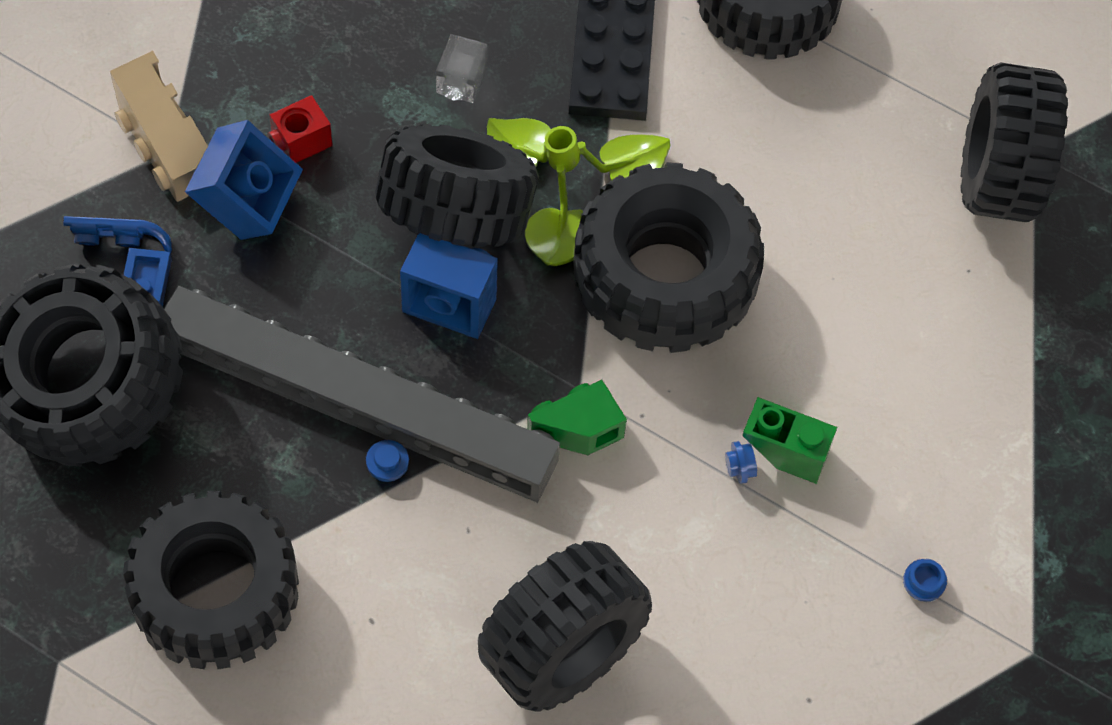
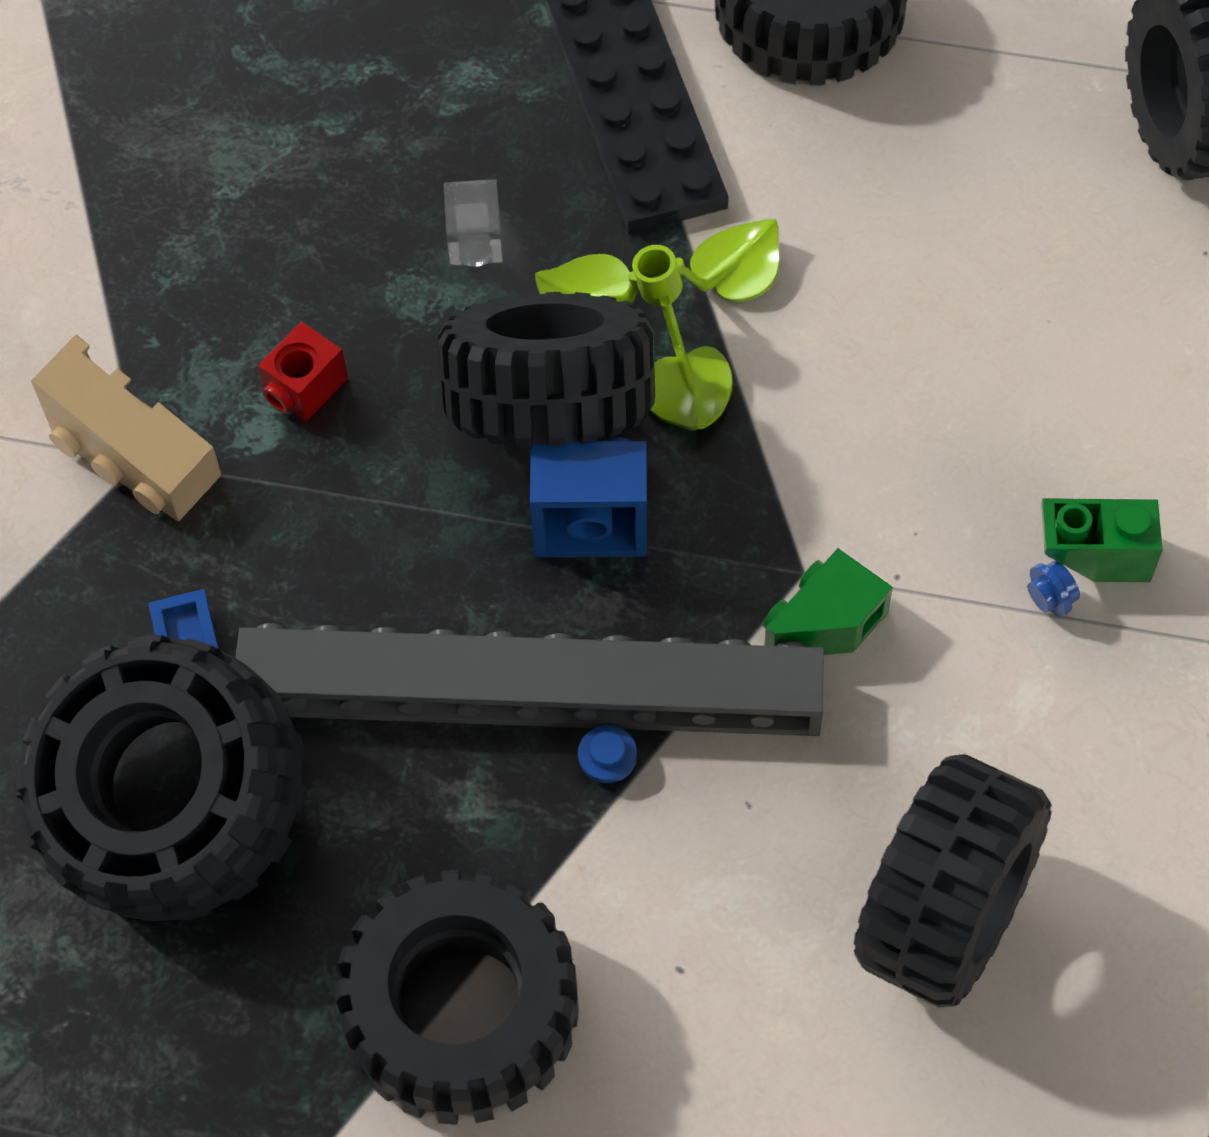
camera: 15 degrees left, 0 degrees up
blue piece [63,216,172,253] -> none
blue brick [185,120,303,240] -> none
black tyre [573,162,764,353] -> none

